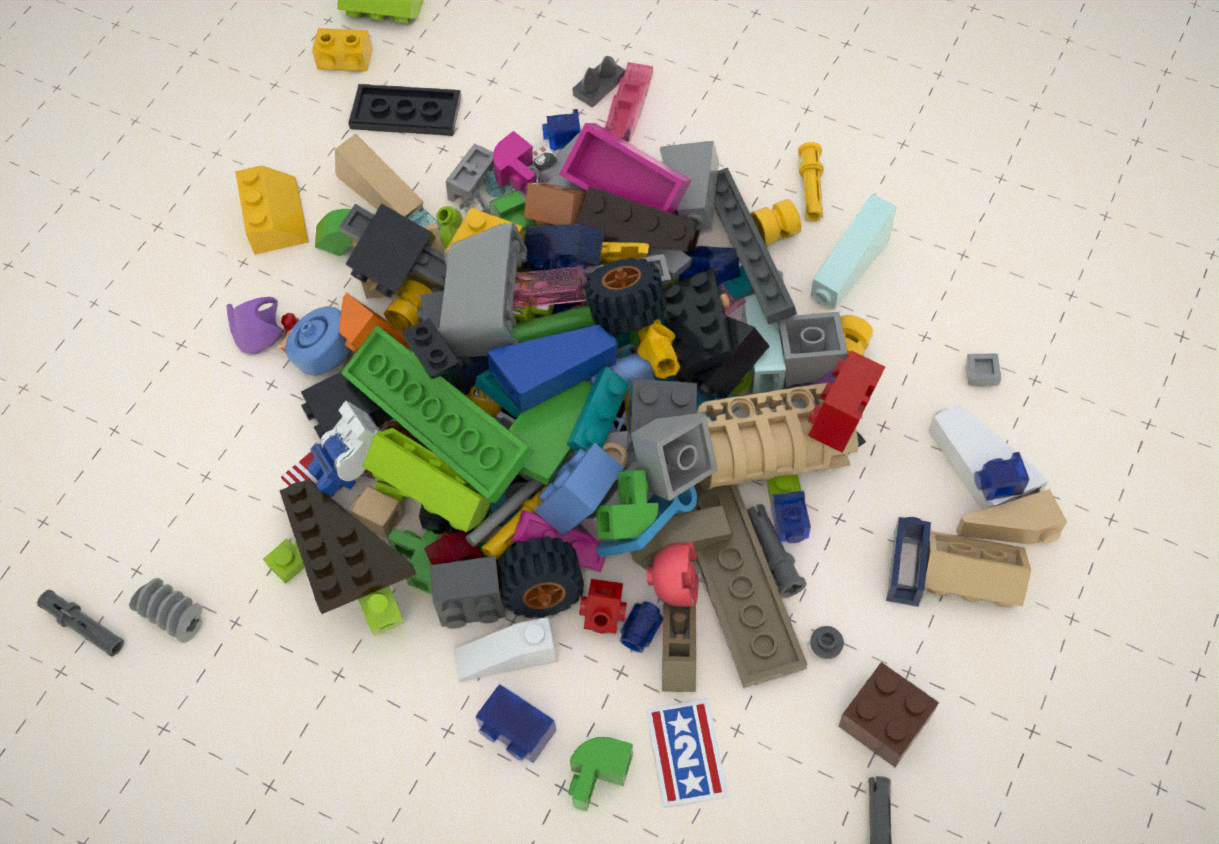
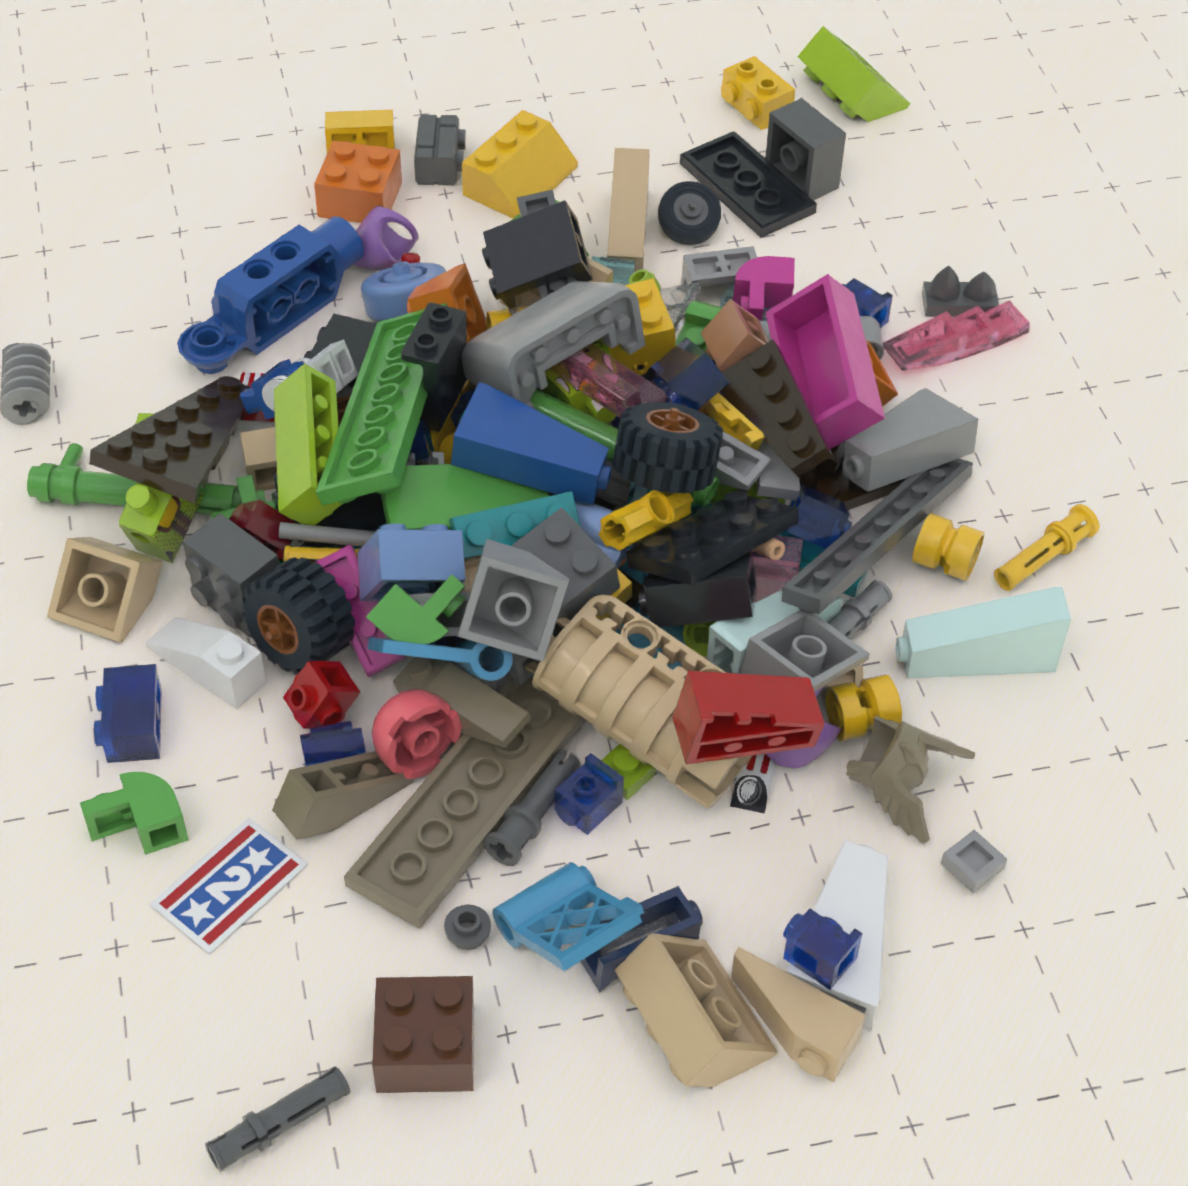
camera: 45 degrees right, 10 degrees down
none -> bright green cylinder [27,443,241,515]
none -> tan slope [47,537,163,642]
none -> blue brick [177,216,364,374]
none -> orange brick [314,141,402,223]
none -> yellow hinge [325,109,395,153]
none -> dark grey brick [414,114,466,185]
none -> dark azure piece [492,862,644,971]
none -> black wheel [658,181,721,245]
none -> dark grey brick [765,98,846,201]
none -> dark tan helmet [846,716,975,844]

